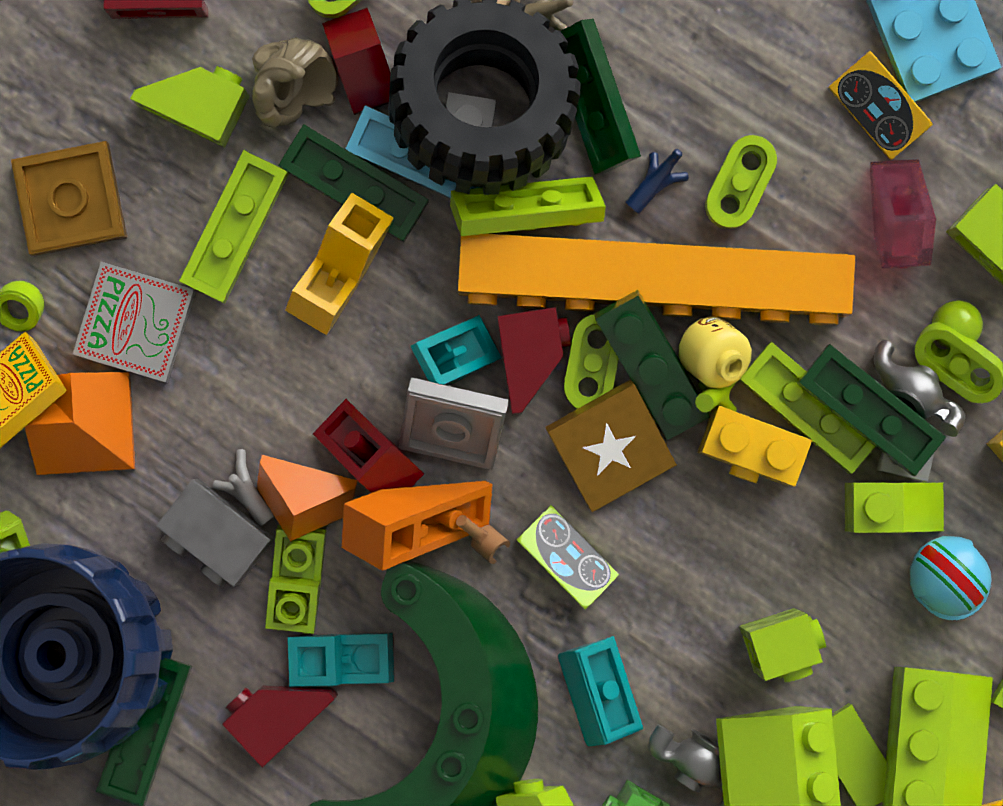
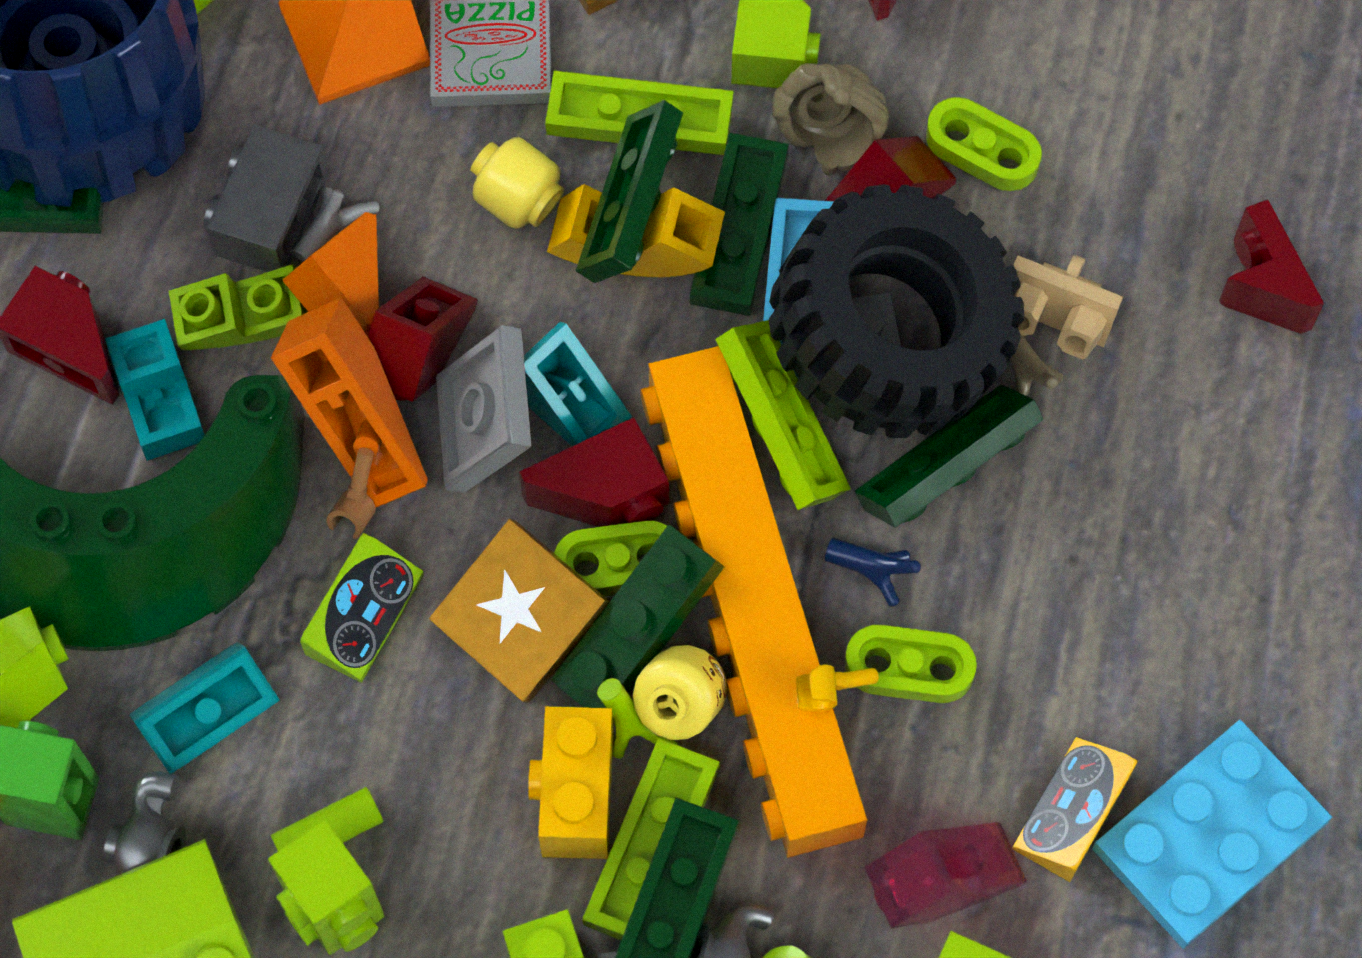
camera: 70 degrees right, 20 degrees down
none -> lime hinge [270,787,384,851]
none -> light yellow head [470,137,564,229]
none -> dark green plate [576,100,683,283]
none -> yellow hand [796,664,879,711]

